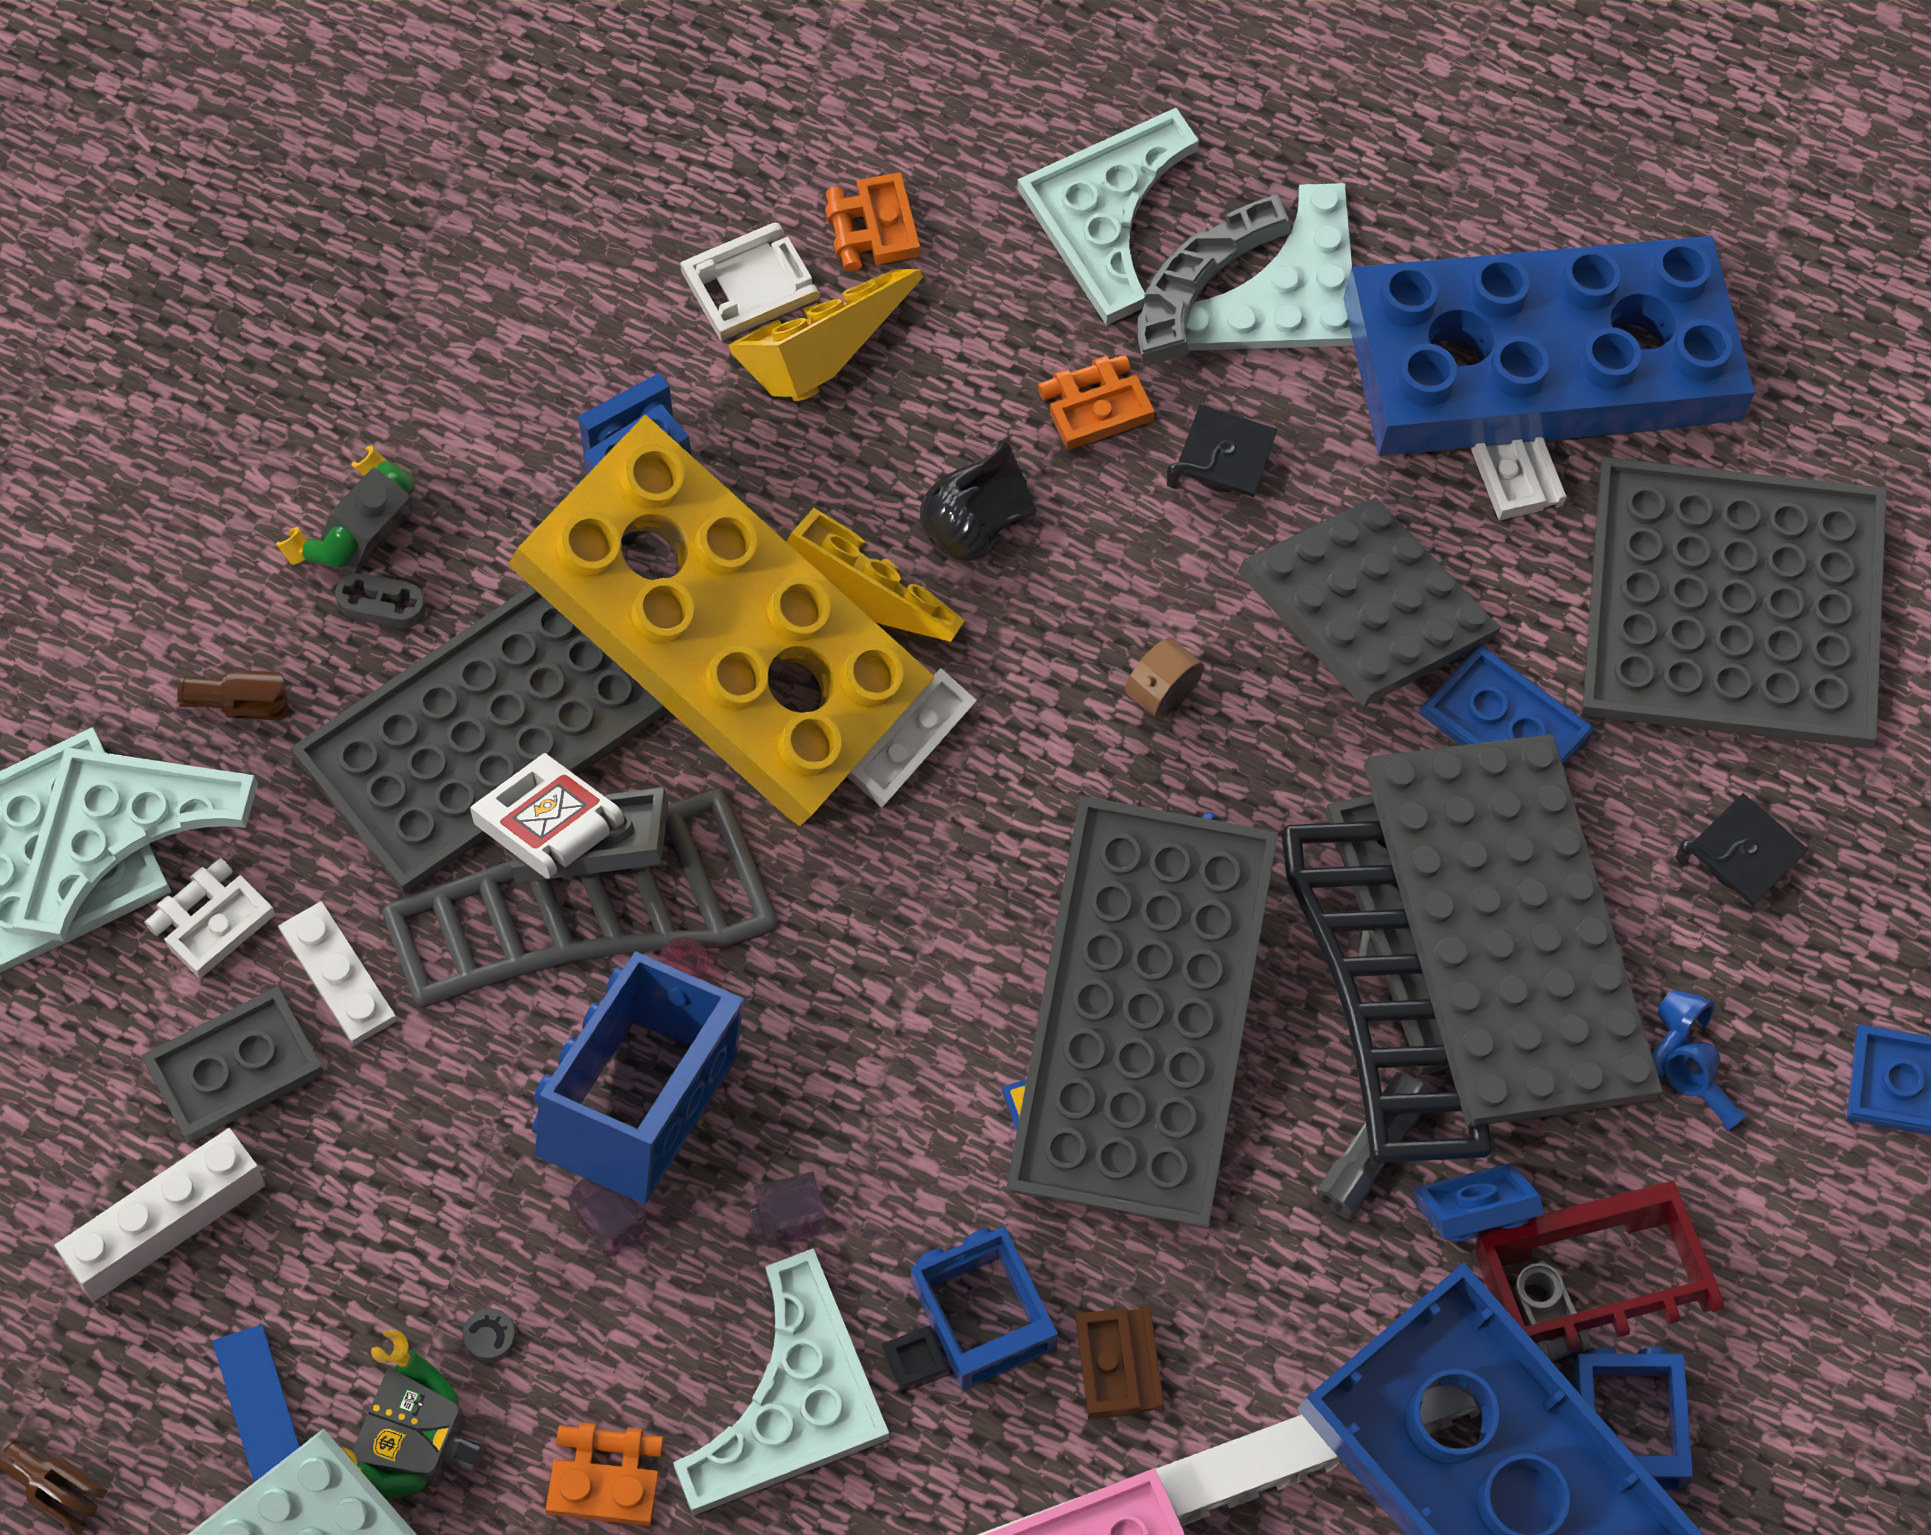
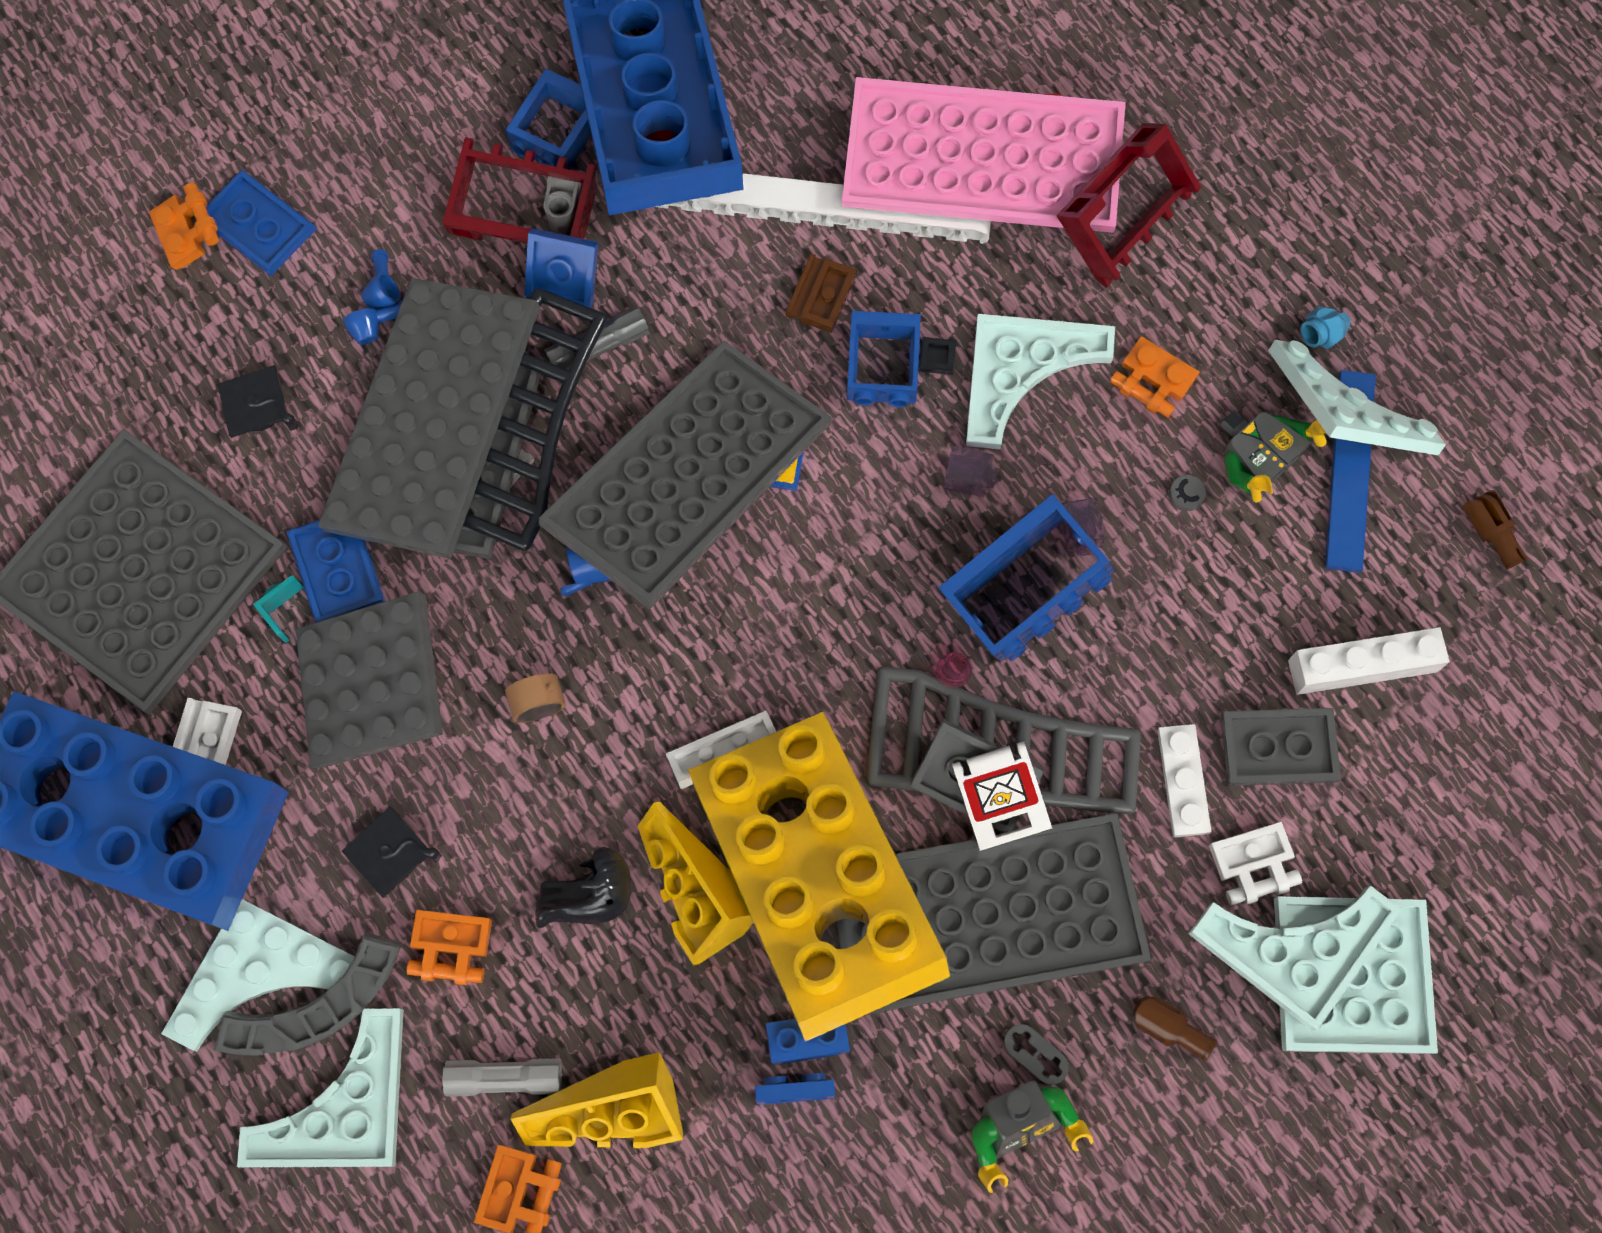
camera: 150 degrees left, 10 degrees up
white container [680,223,820,341] -> none
none -> teal bracket [253,575,304,643]
none -> light grey axle [442,1058,562,1096]

